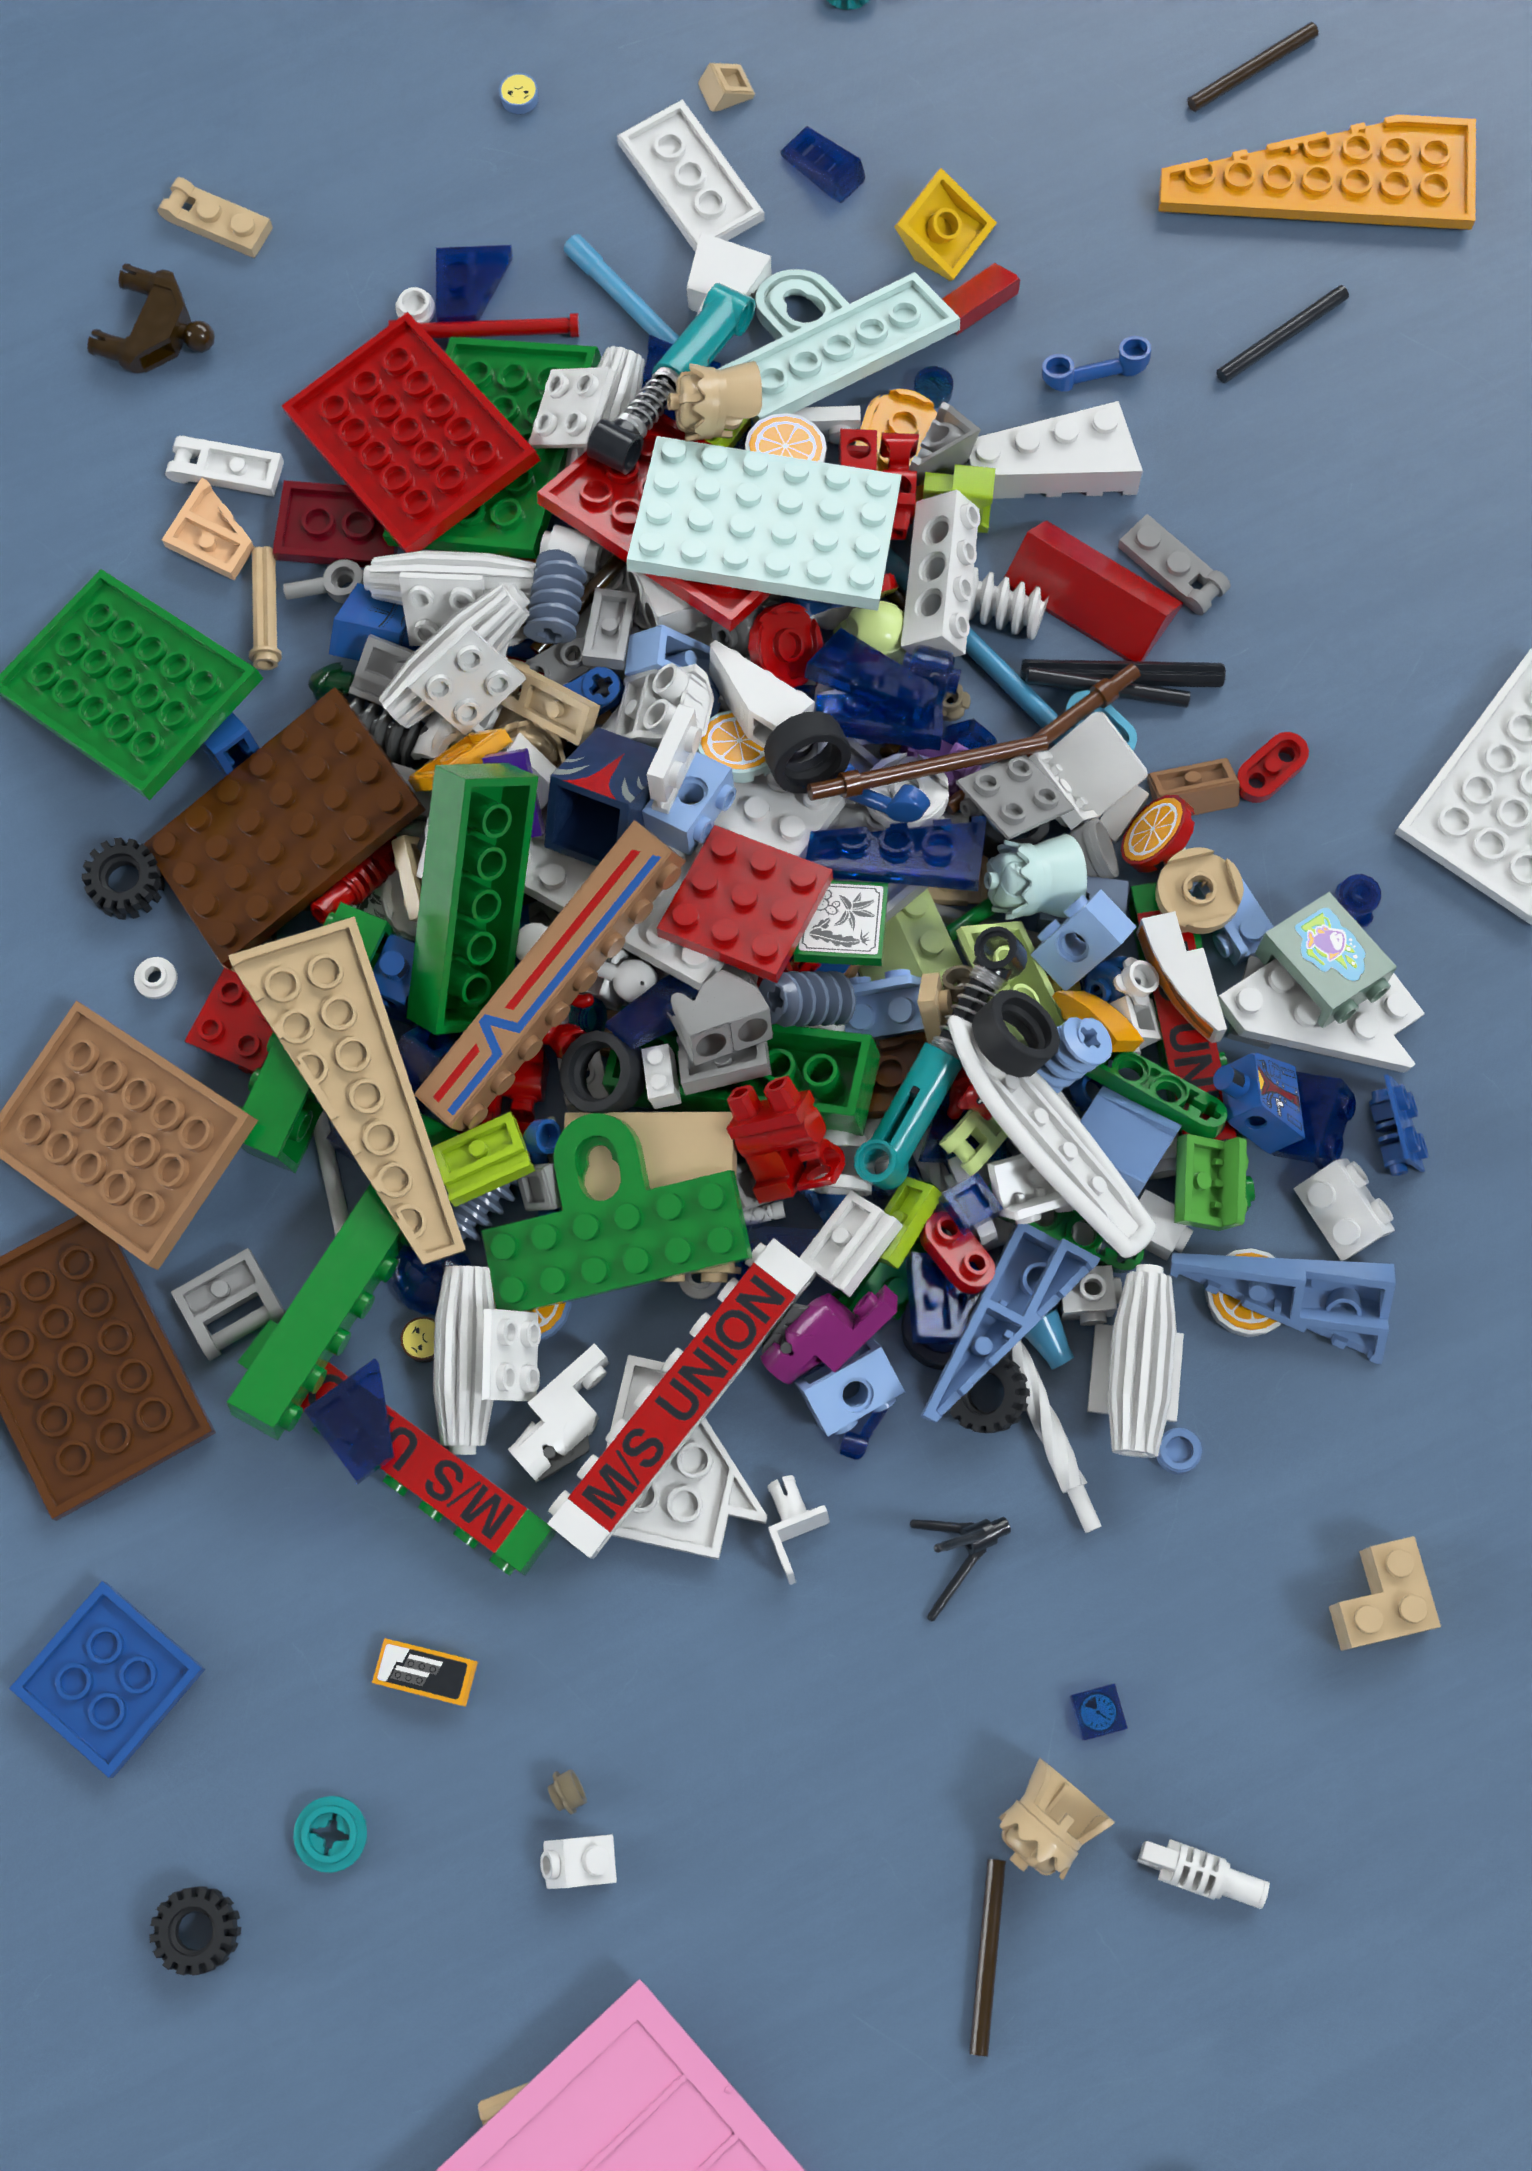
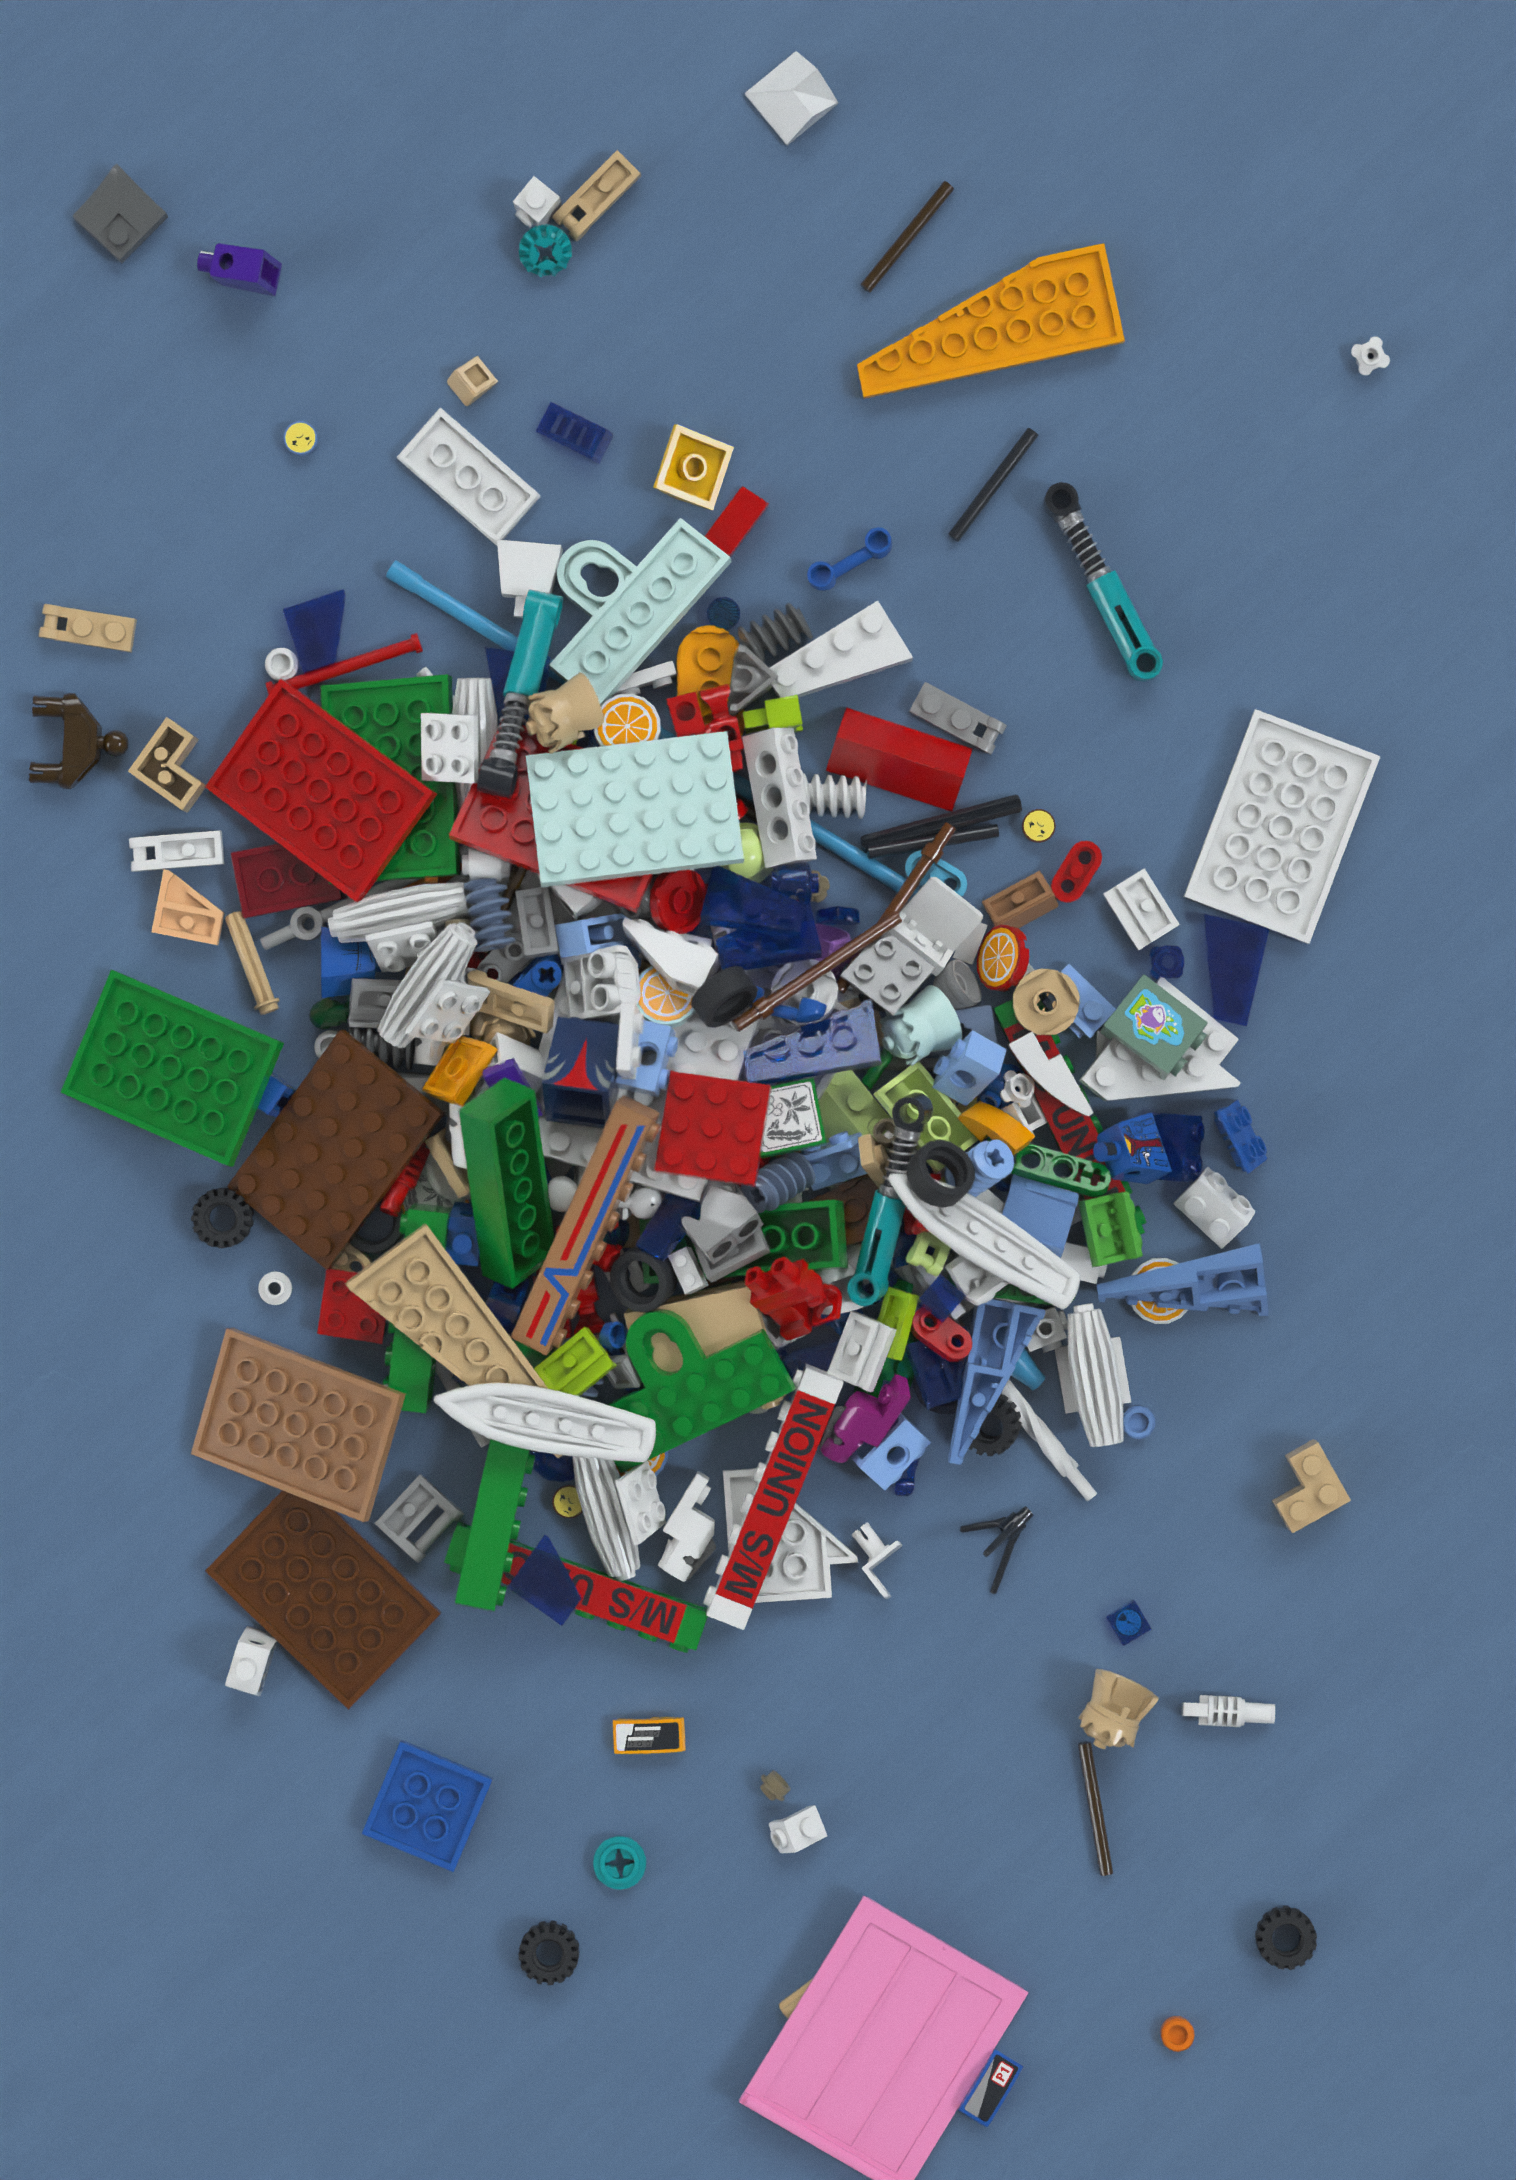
camera: 20 degrees left, 15 degrees up
none -> tan brick [128,717,206,813]
none -> white piece [434,1383,656,1462]
none -> dark grey piece [737,603,813,662]
none -> light yellow tile [1022,809,1056,843]
none -> piece [1043,482,1163,682]
none -> white plate [1103,868,1180,951]
none -> clear blue wing [1203,914,1270,1027]

